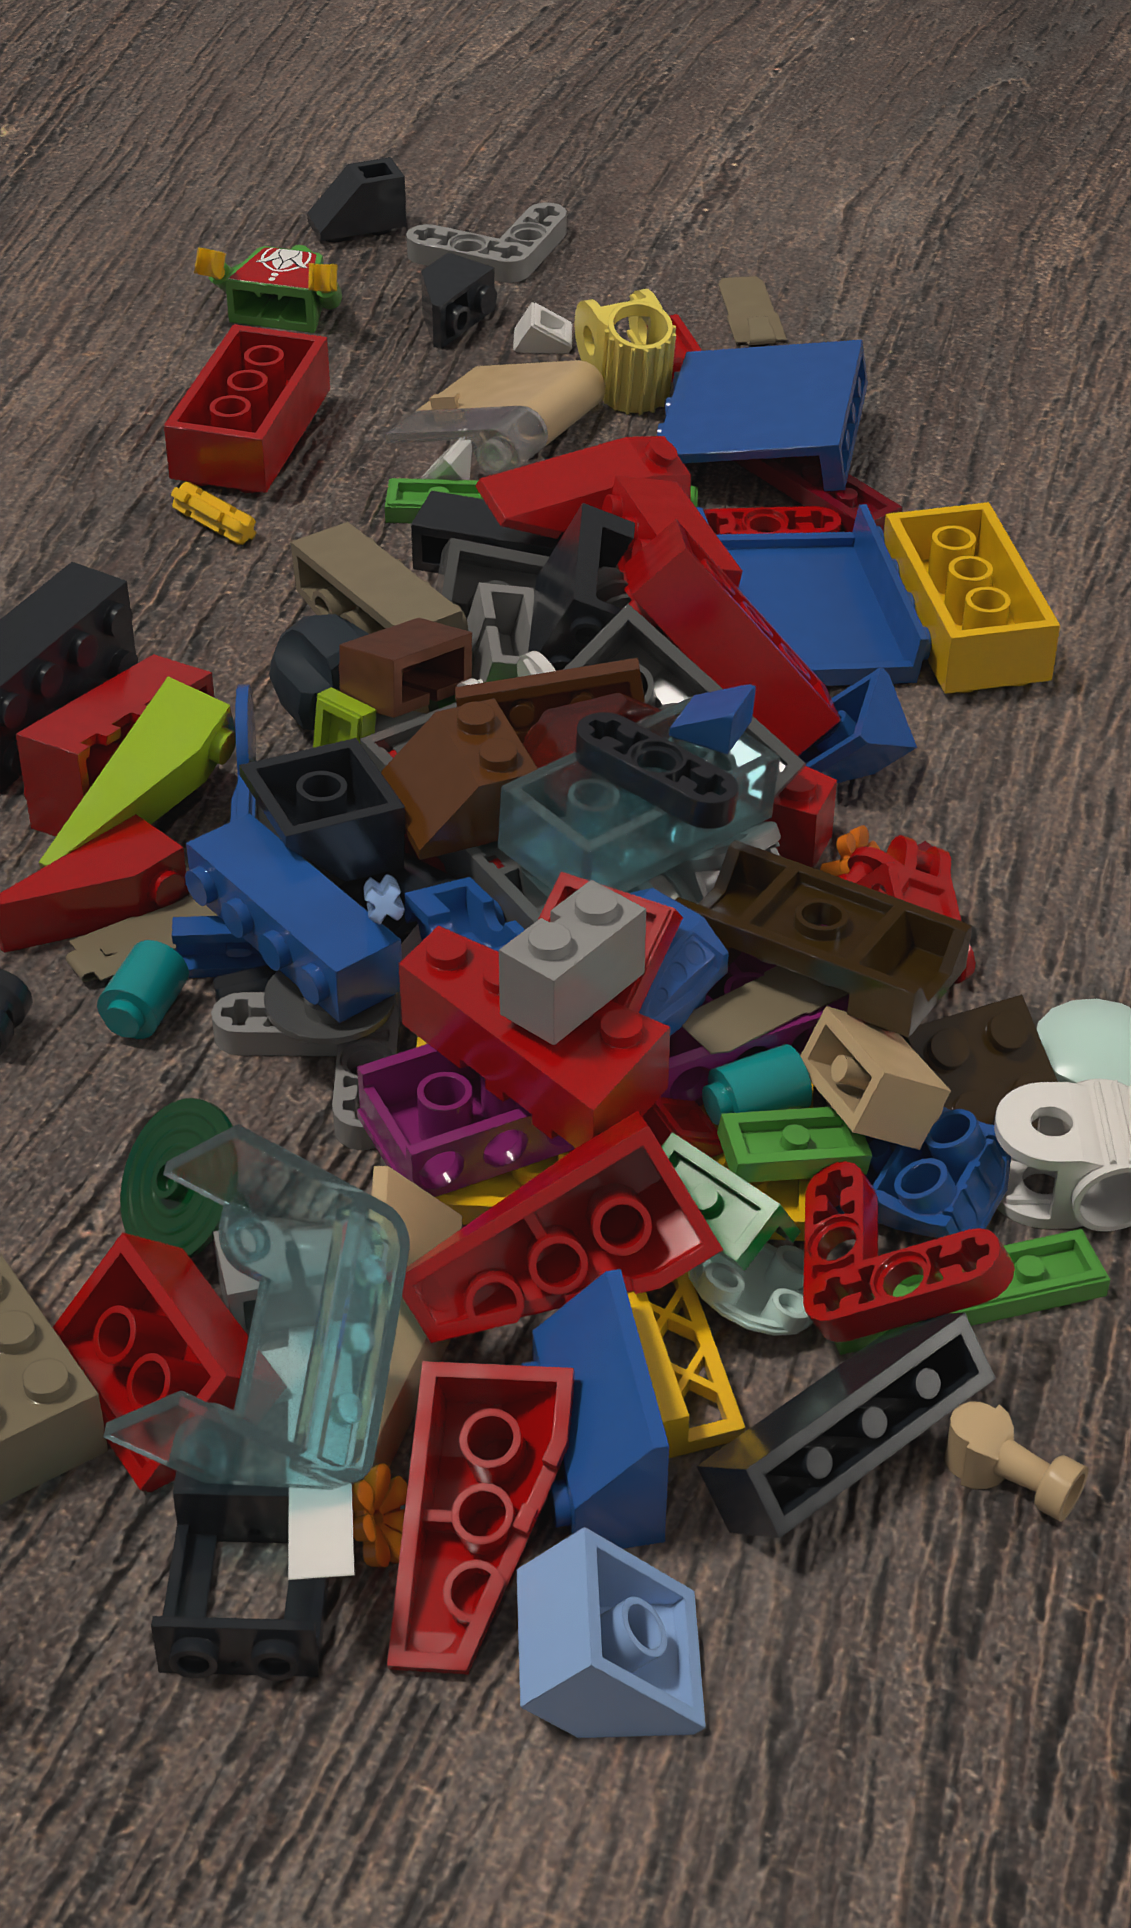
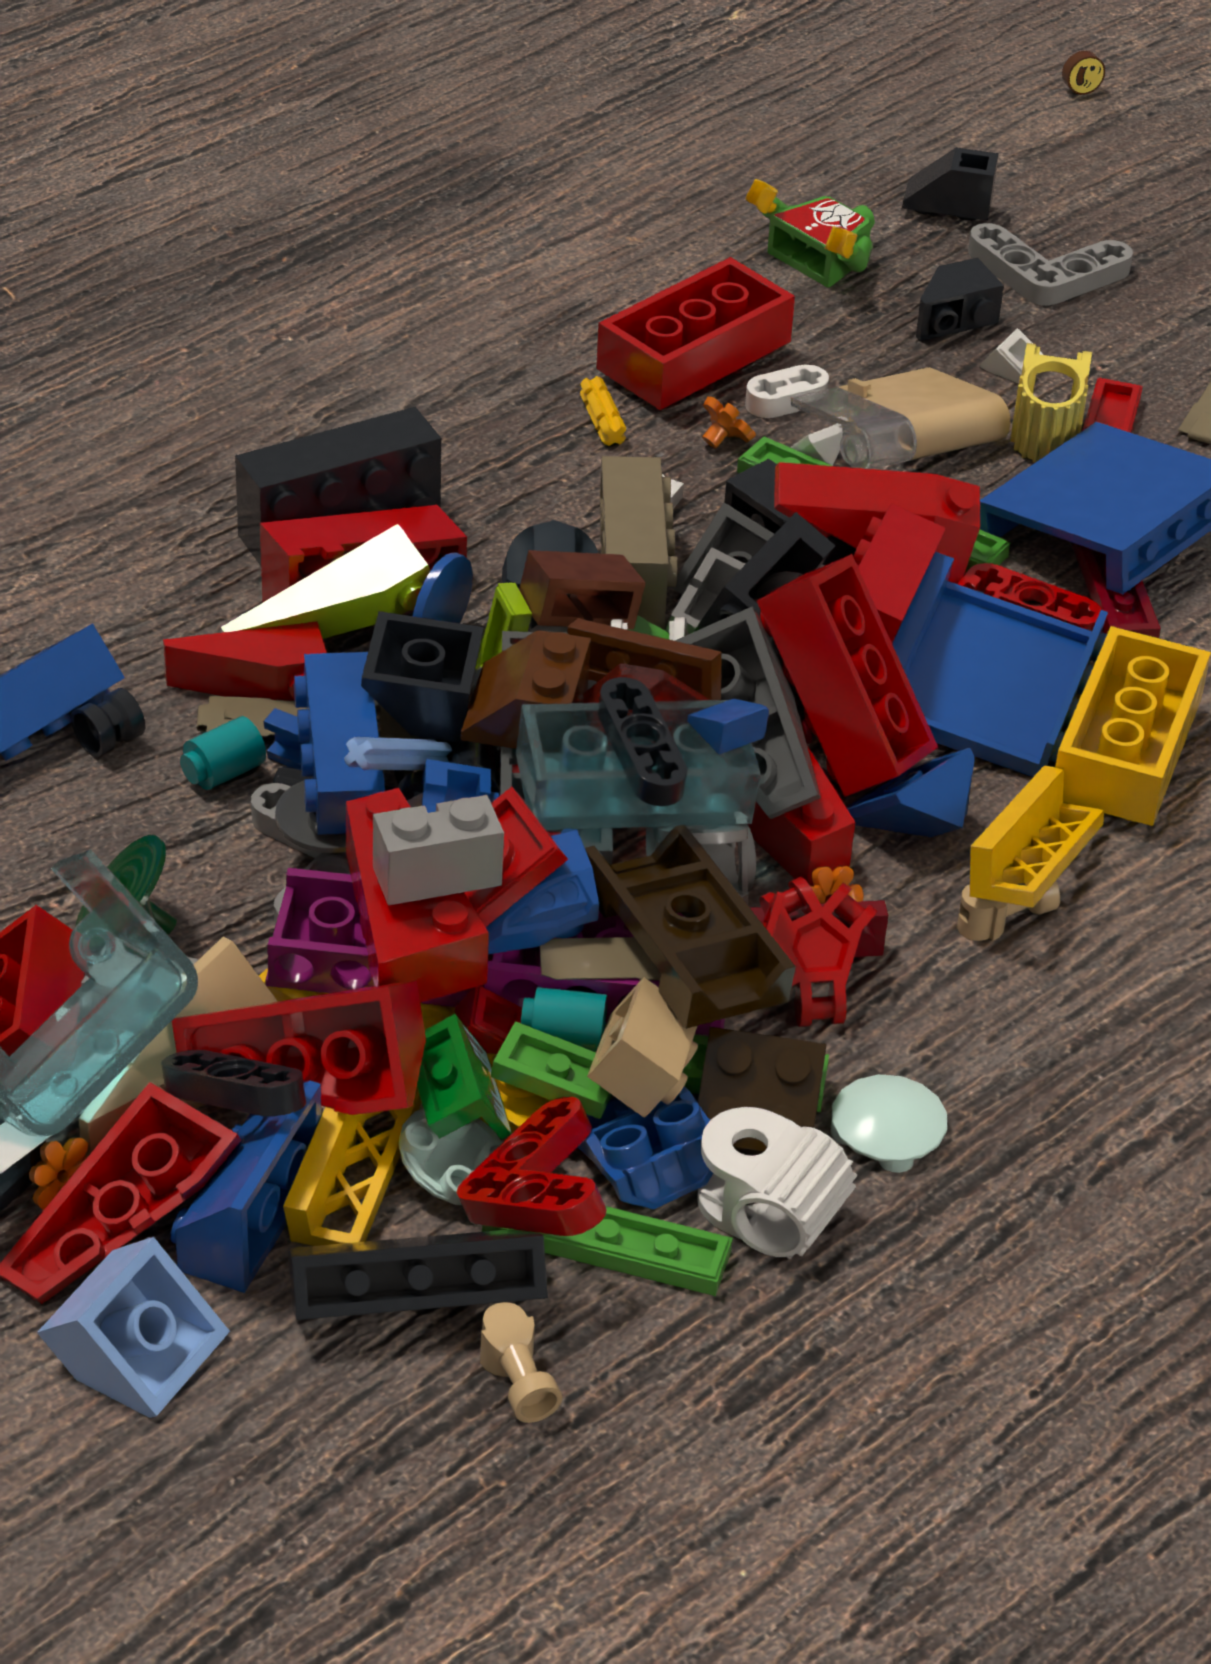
camera: 30 degrees right, 0 degrees up
none -> black beam [161,1050,306,1116]
none -> orange plant [702,396,756,449]
none -> white beam [745,365,829,418]
none -> tan leg [957,881,1060,941]
none -> yellow fence [969,766,1104,908]
none -> tile [1062,51,1105,95]

